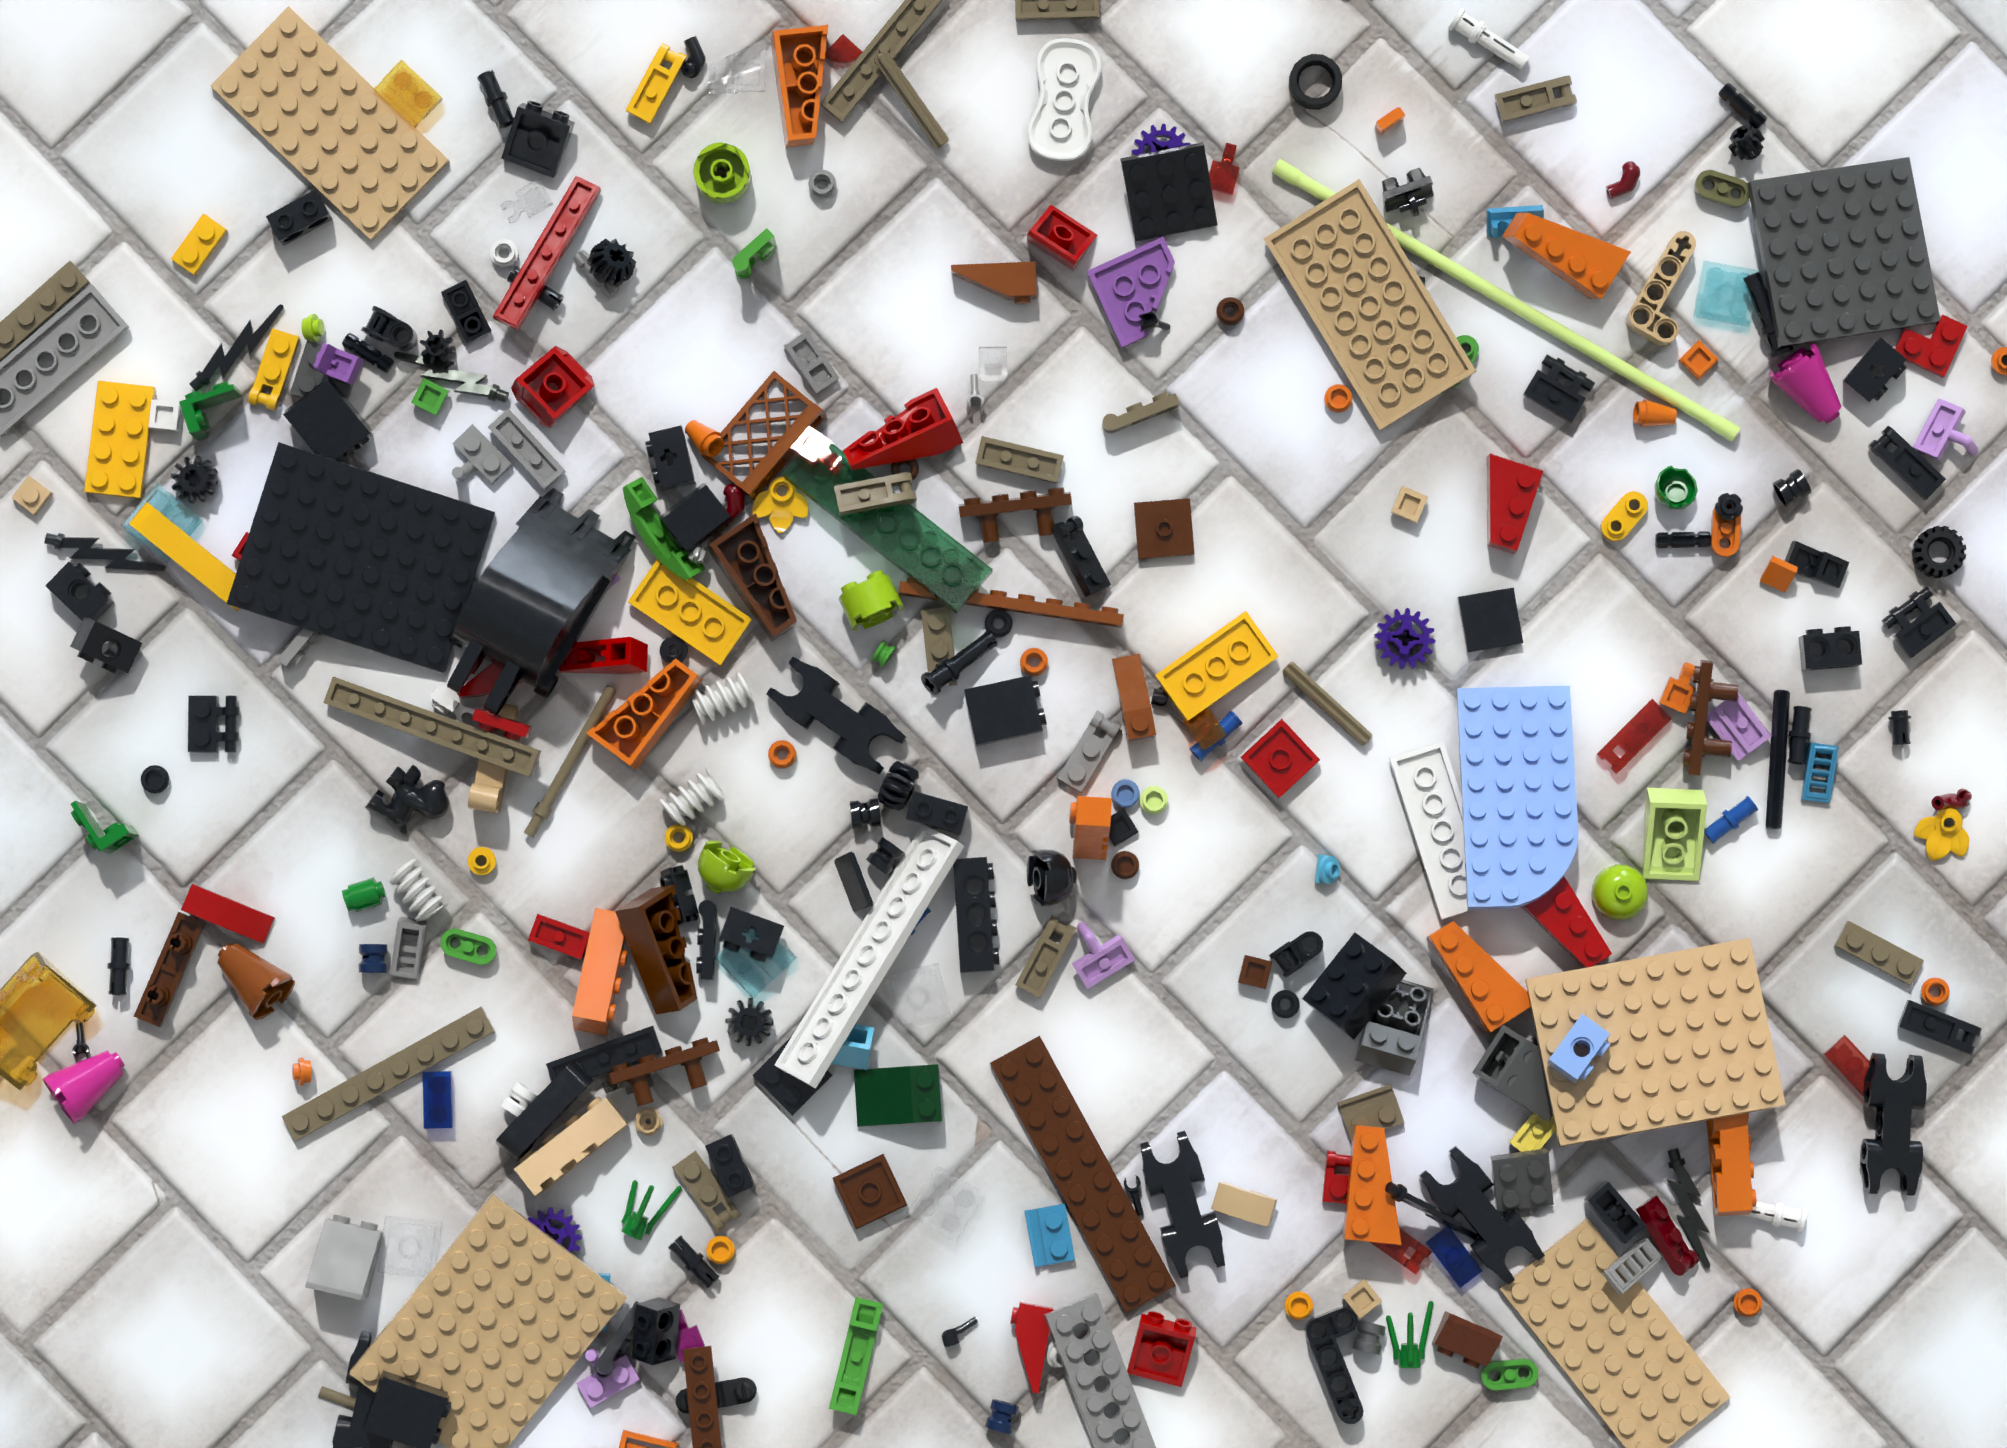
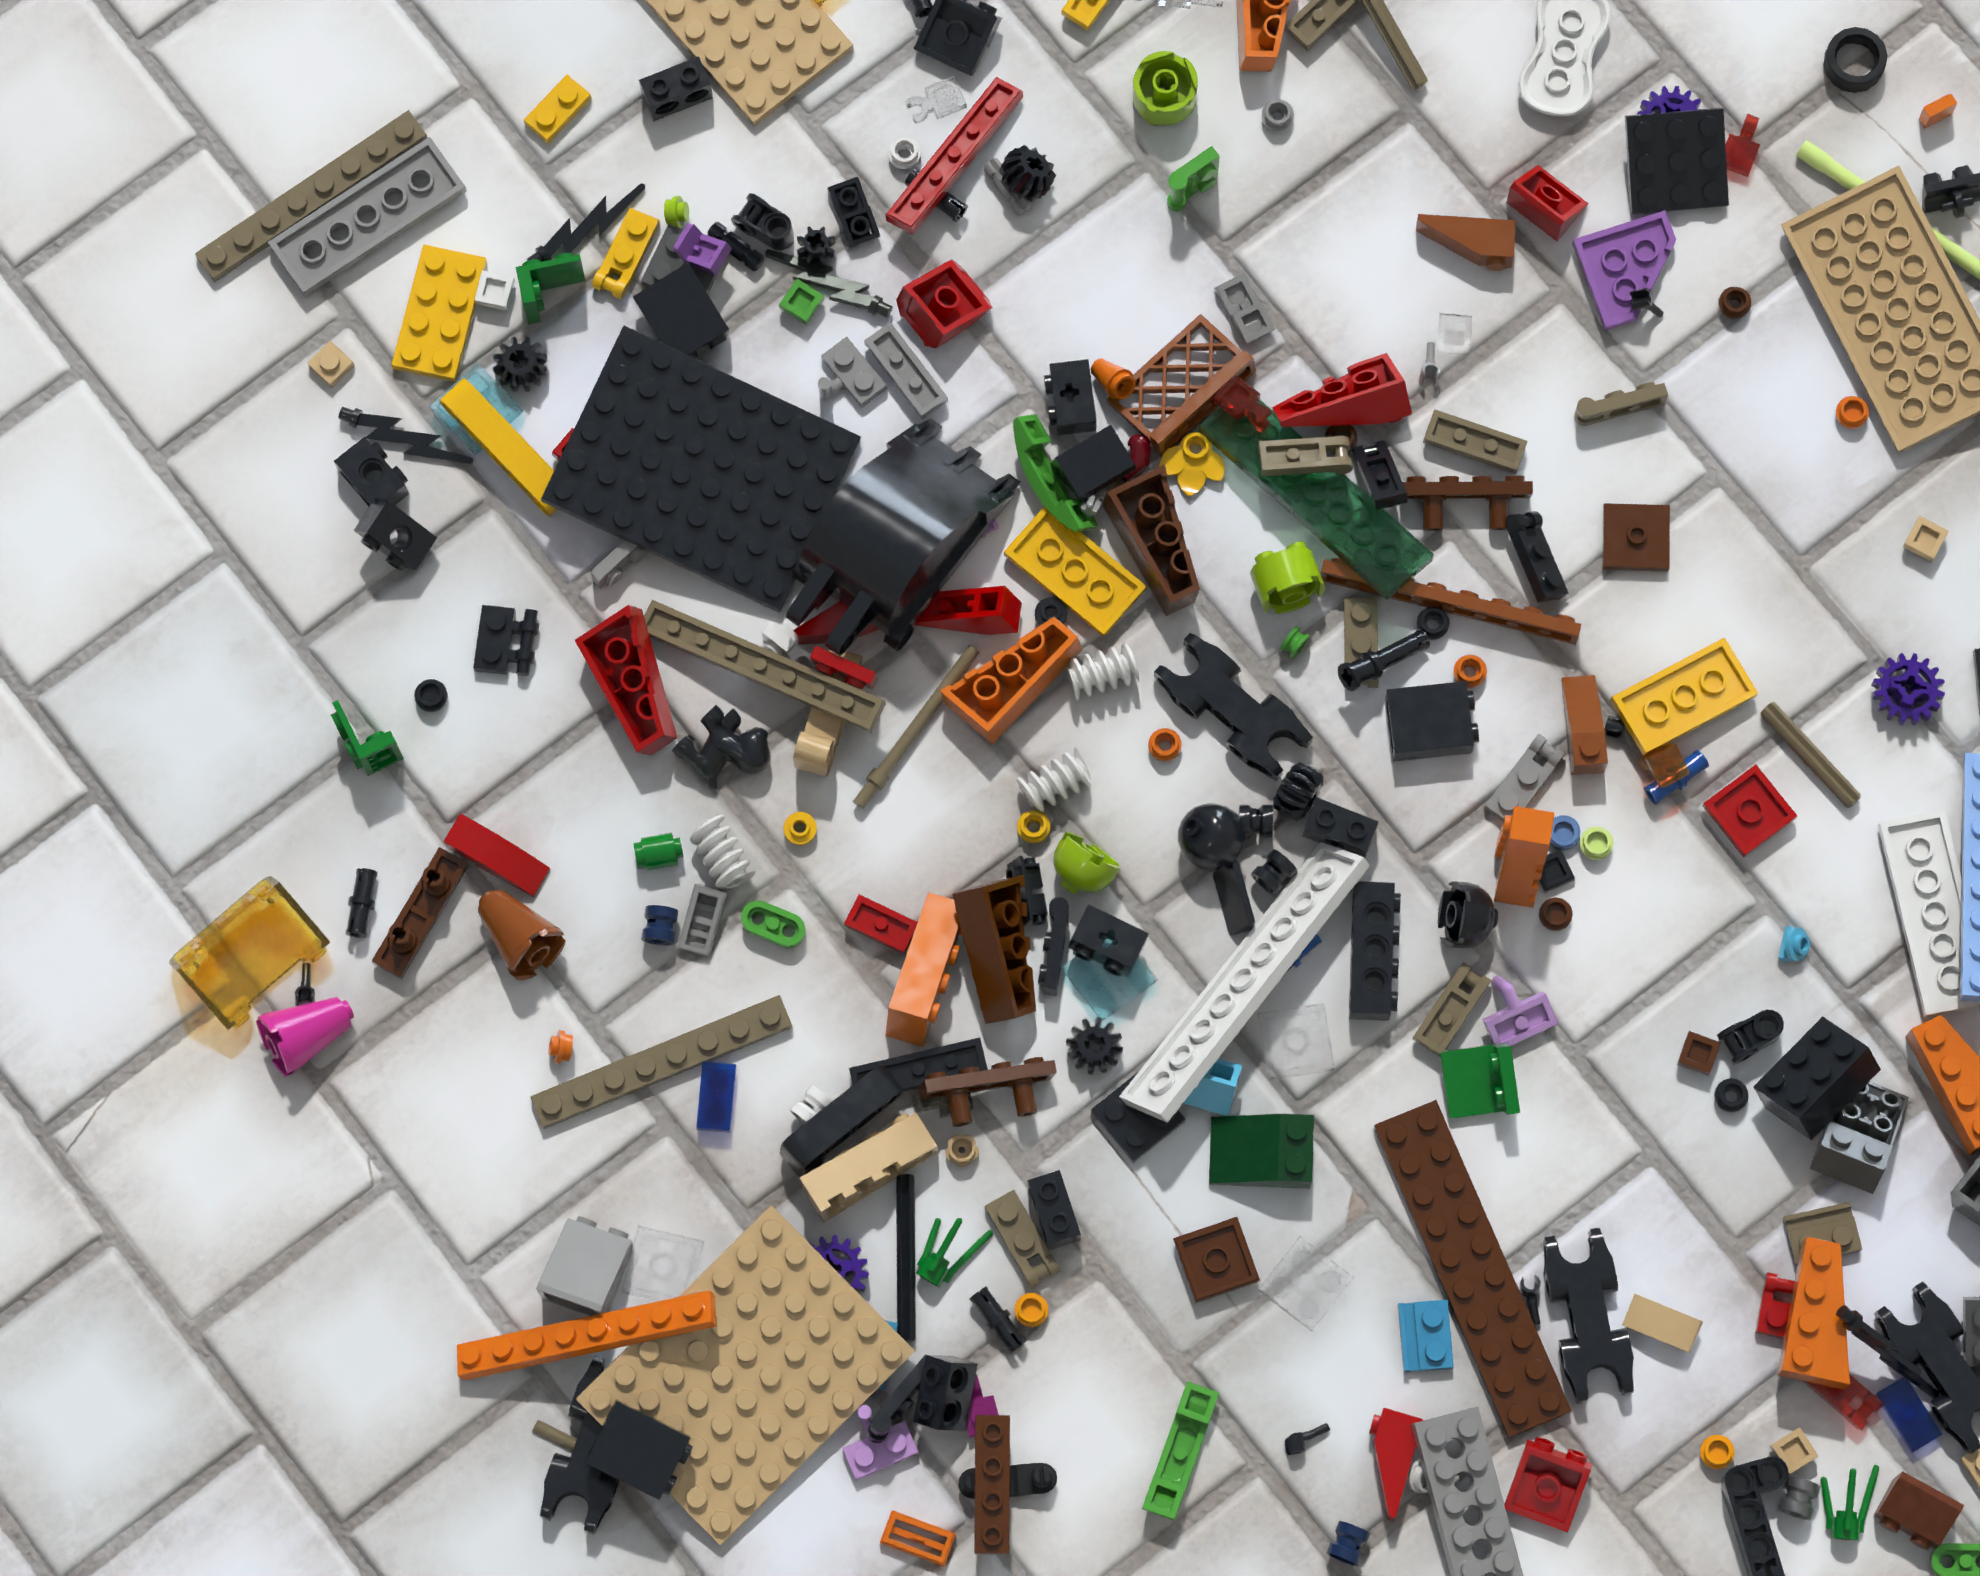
camera: 10 degrees right, 10 degrees down
none -> orange plate [457,1290,717,1381]
none -> red wedge [575,605,677,756]
none -> black axle [896,1174,916,1342]
none -> black cylinder [1178,803,1245,872]
none -> black plate [1352,440,1408,510]
none -> green bracket [1440,1042,1520,1119]

